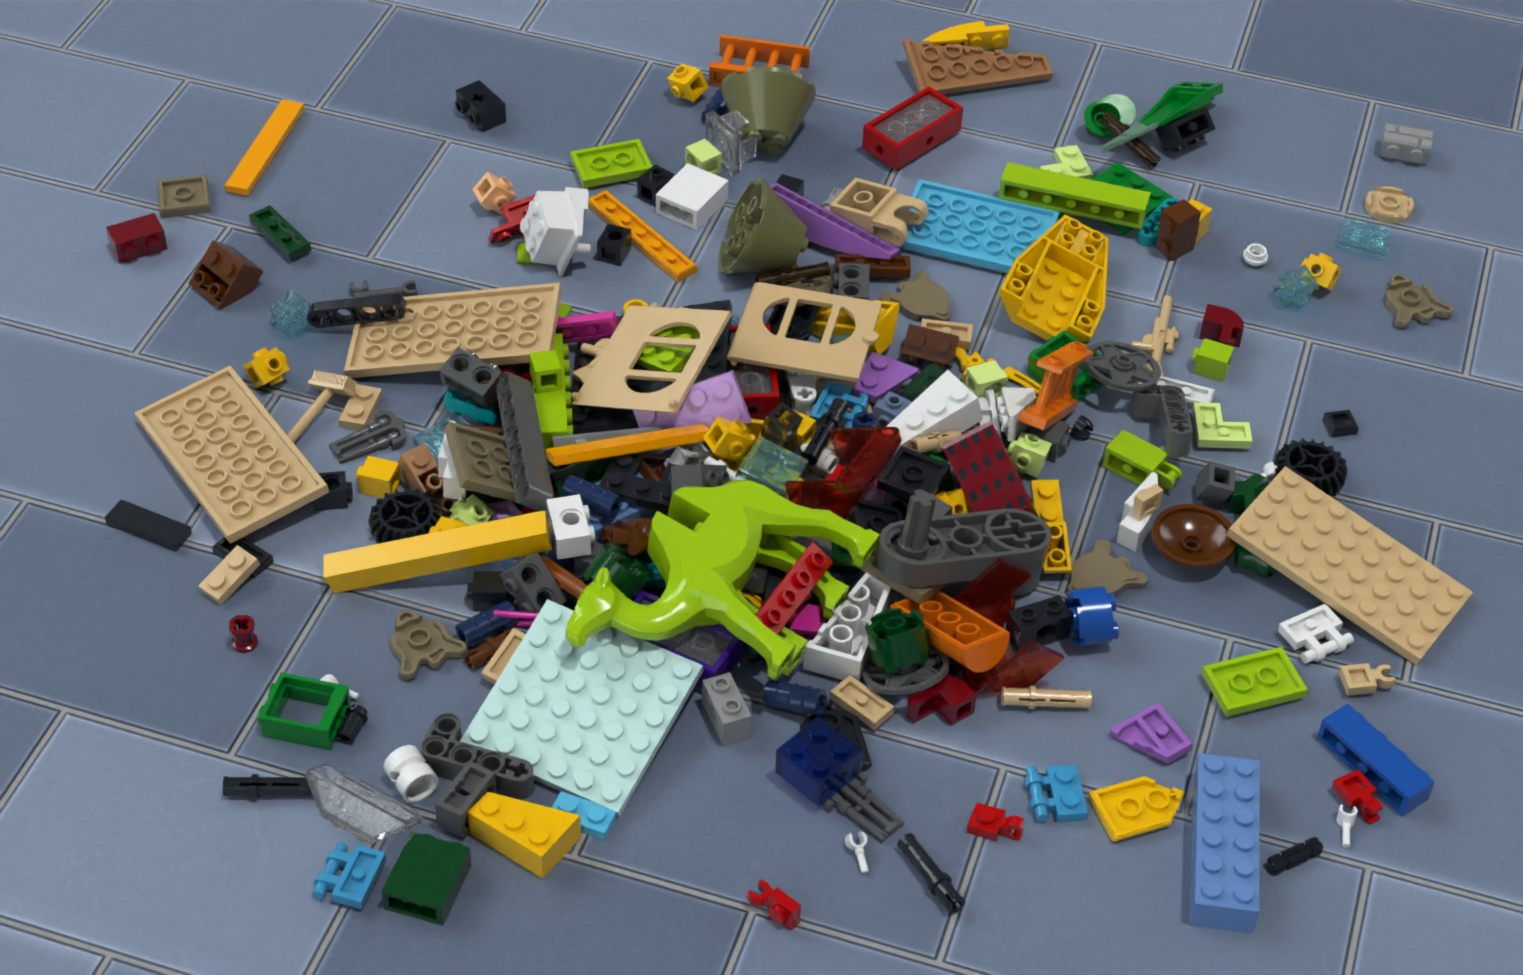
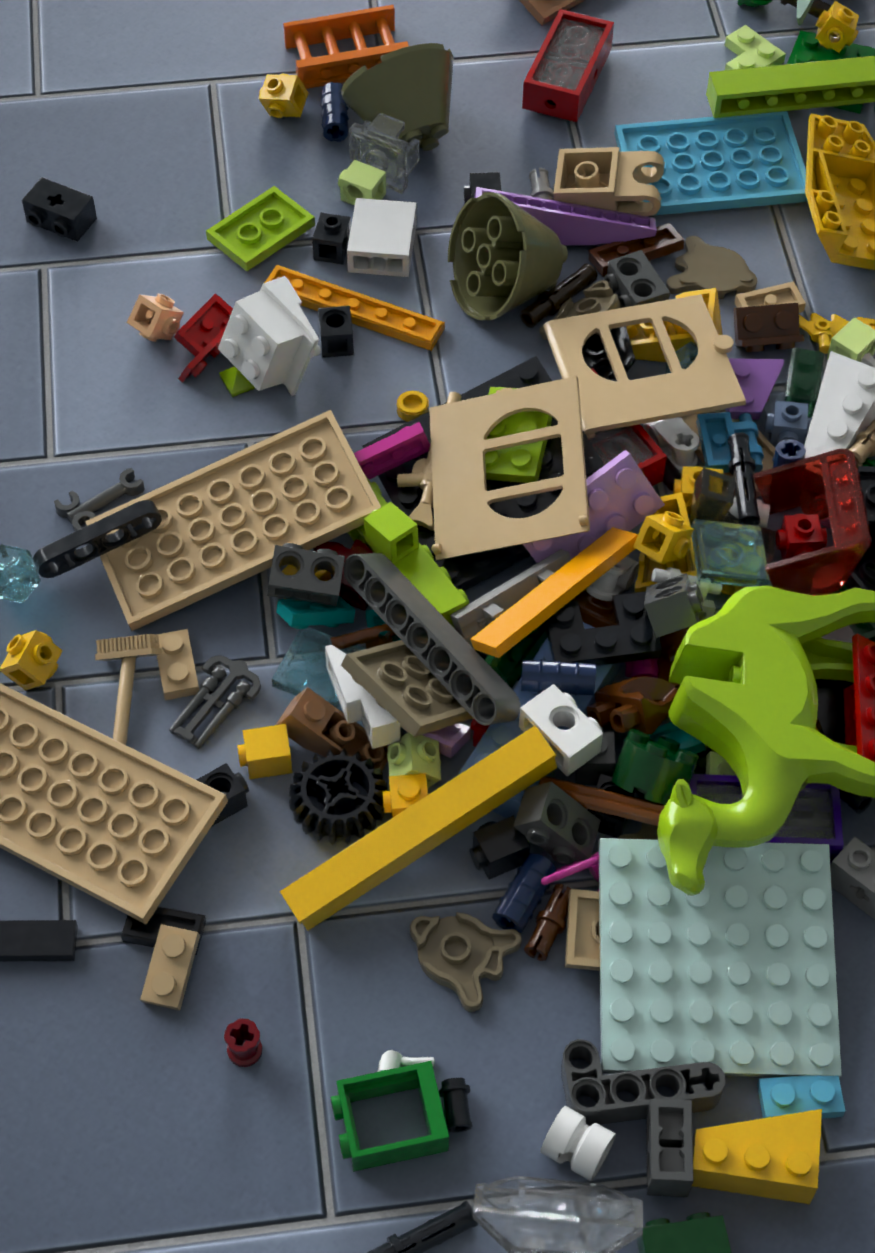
camera: 25 degrees left, 10 degrees up
none -> yellow brick [815,1,859,53]

